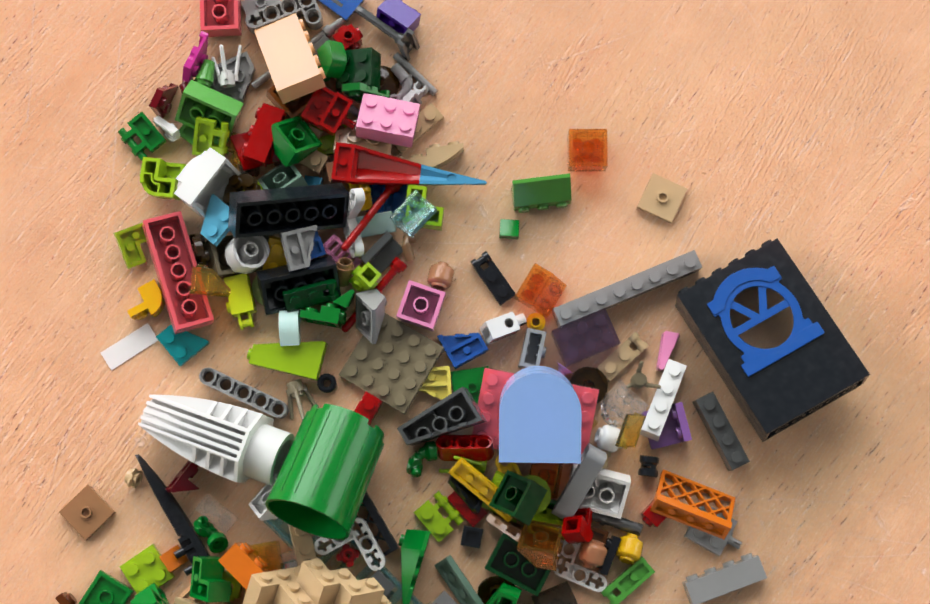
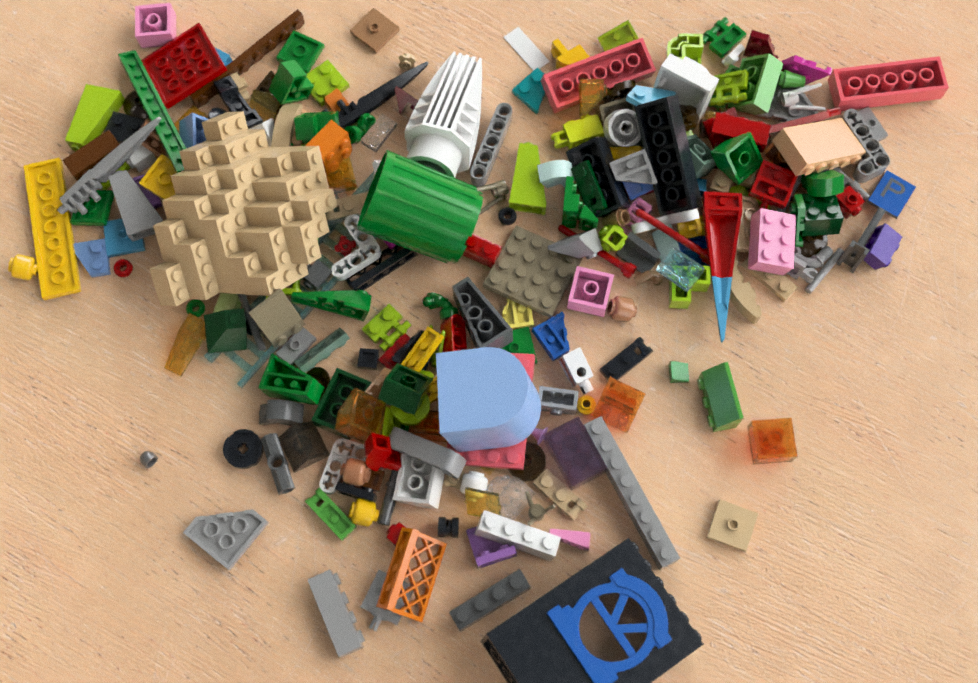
camera: 90 degrees right, 10 degrees down
none -> plate [768,107,841,138]

